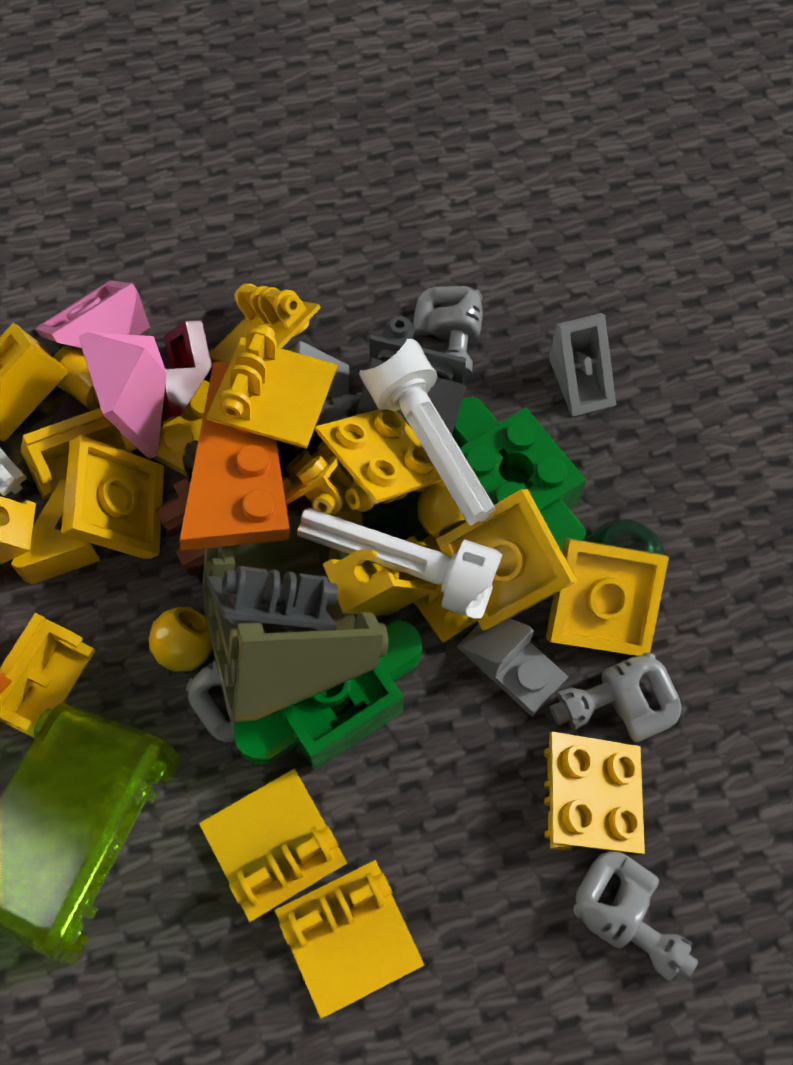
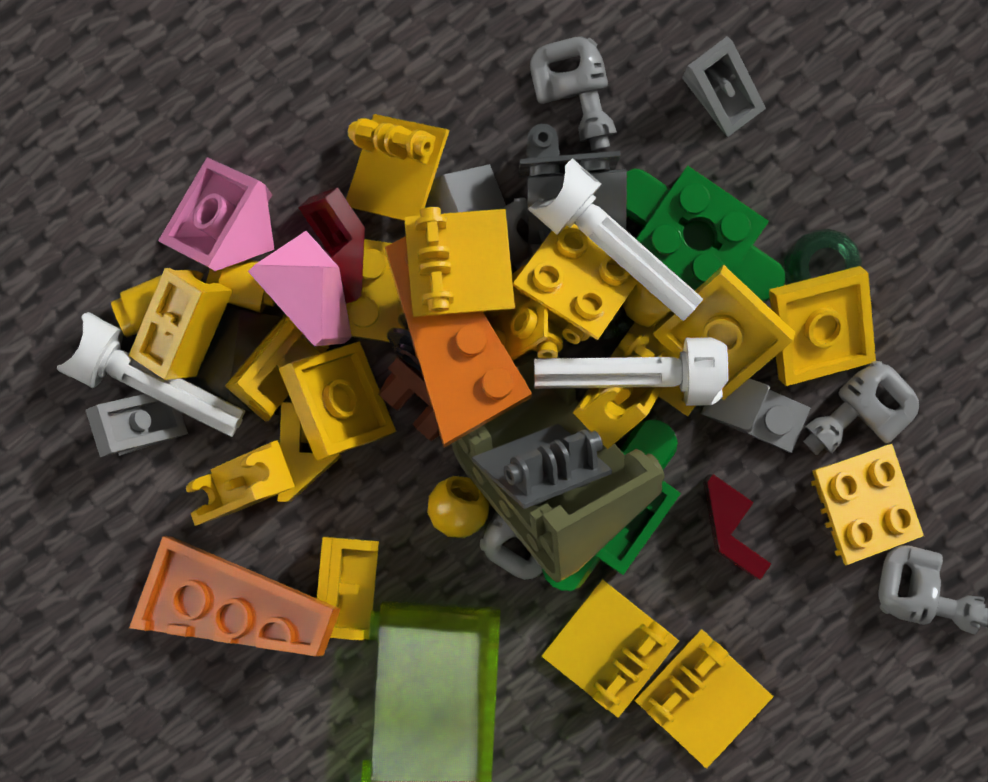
camera: 25 degrees left, 20 degrees up
none -> dark red slope [703,474,771,580]

